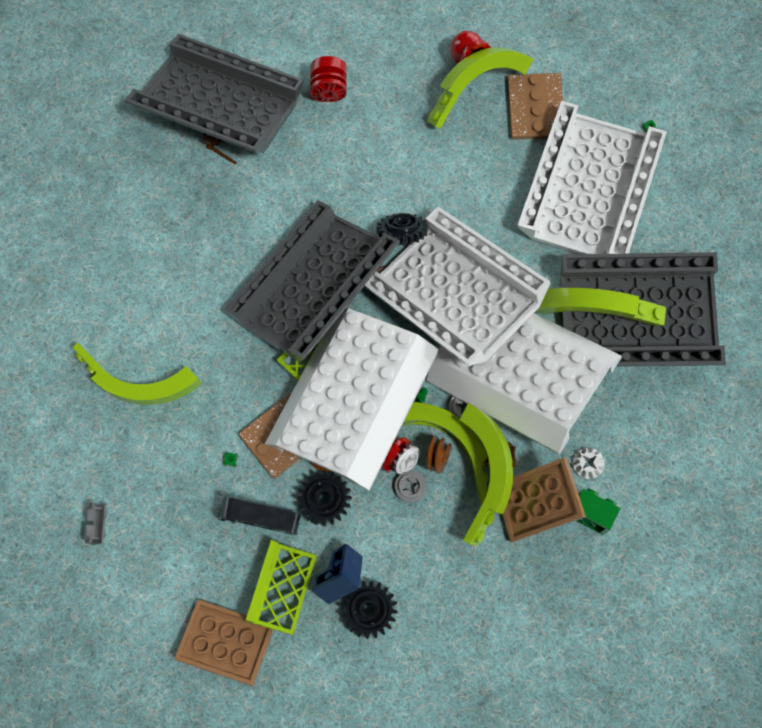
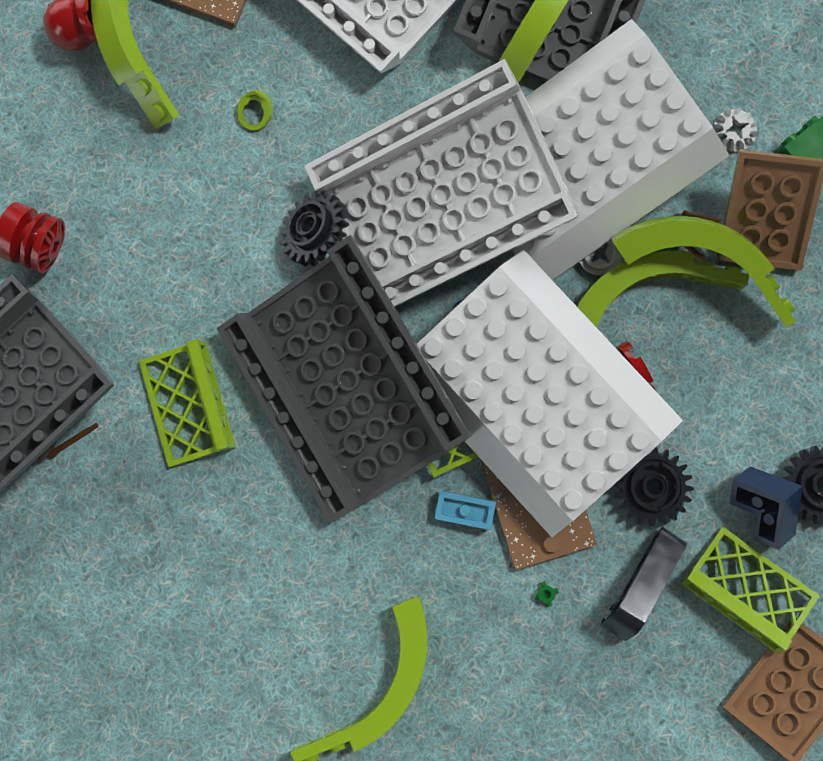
camera: 70 degrees left, 10 degrees up
white gear [393,445,420,474] -> none
light grey gear [395,471,427,503] -> none
dark orange piece [426,436,452,474] -> none
none -> lime fence [139,339,236,468]
none -> lime piece [237,90,273,131]
none -> medium azure plate [435,490,496,530]

